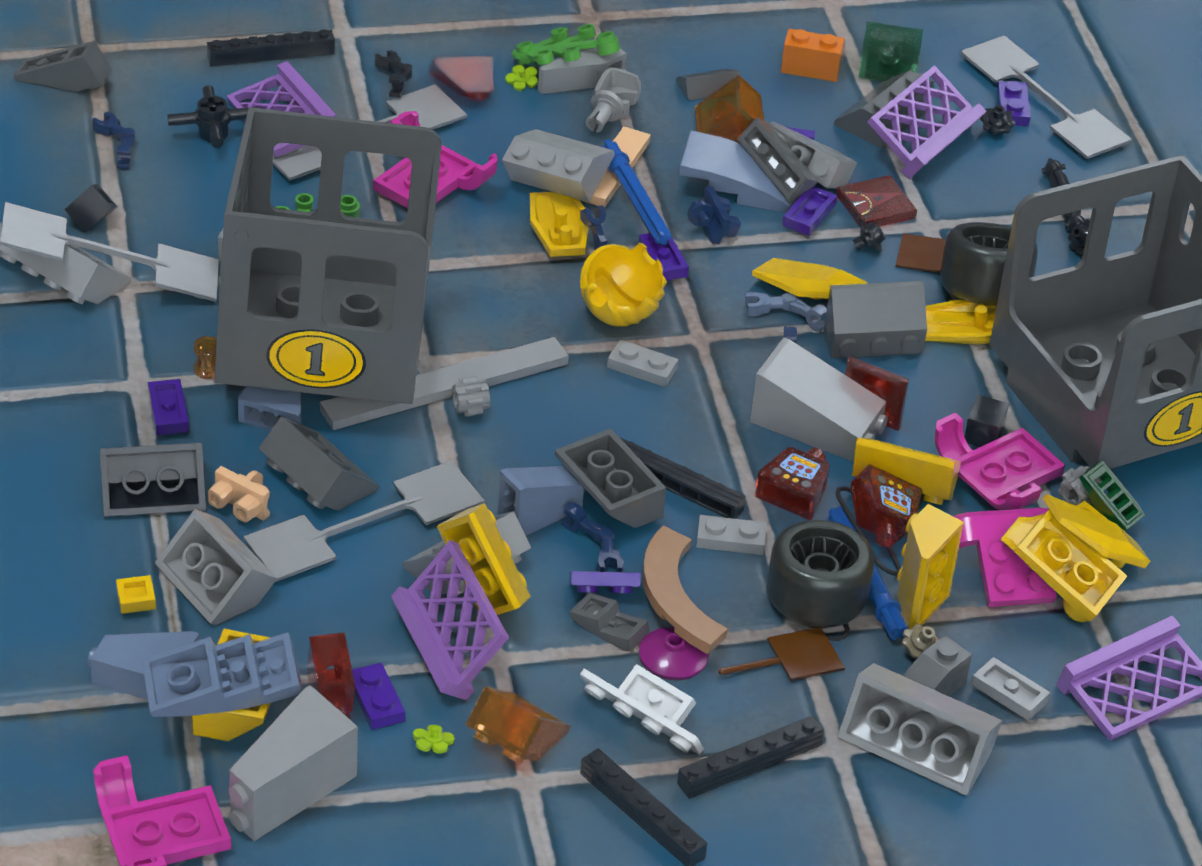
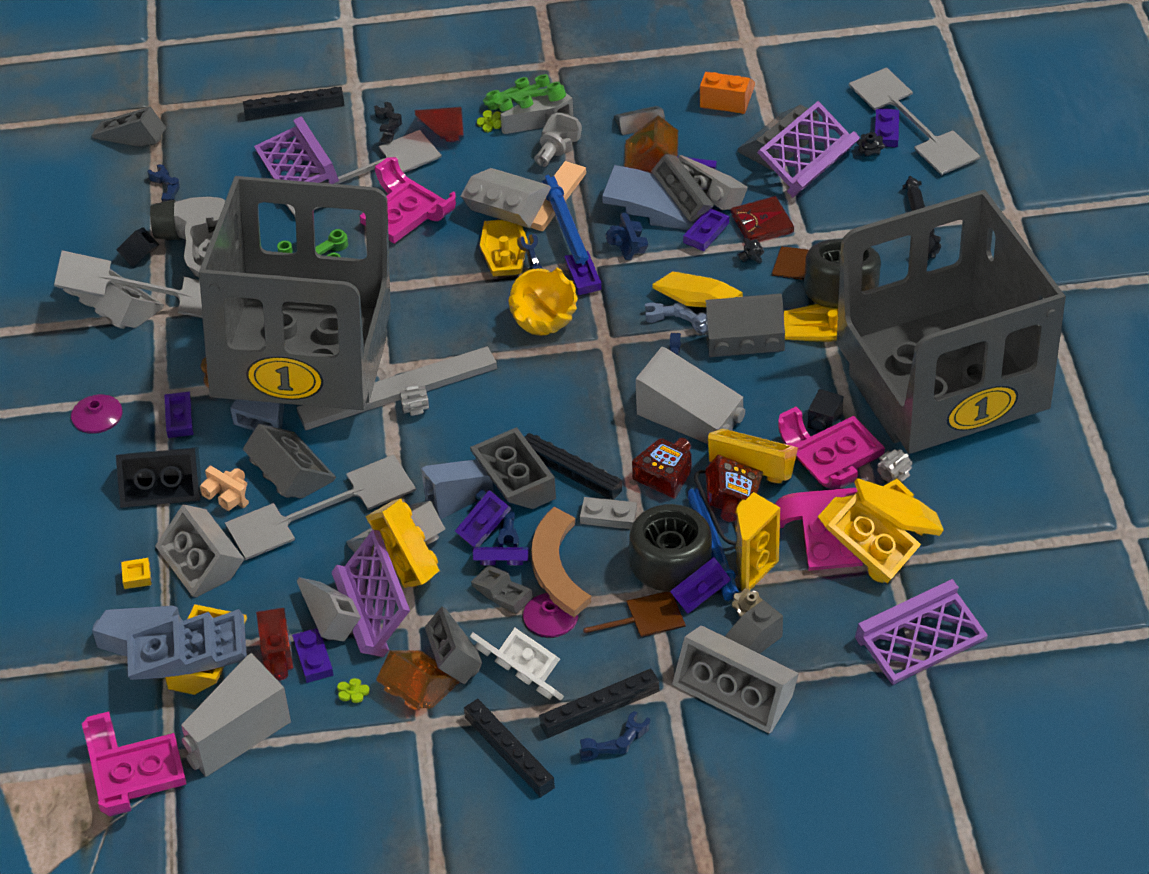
camera: 10 degrees right, 5 degrees up
black bar [167,85,257,148] -> none
light grey plate [607,340,679,387] -> none
clear red slope [845,356,909,431] -> none
clear green slope [858,22,923,82] -> none
light grey plate [971,657,1051,721] -> none
dark green slope [1079,460,1145,531] -> none
none -> magenta dish [71,394,123,433]
none -> light grey piece [150,197,226,277]
none -> light grey slope [297,577,361,642]
none -> dark grey slope [425,606,482,684]
none -> dark purple plate [455,490,511,548]
none -> dark blue piece [579,711,650,761]
none -> dark purple plate [670,557,731,614]

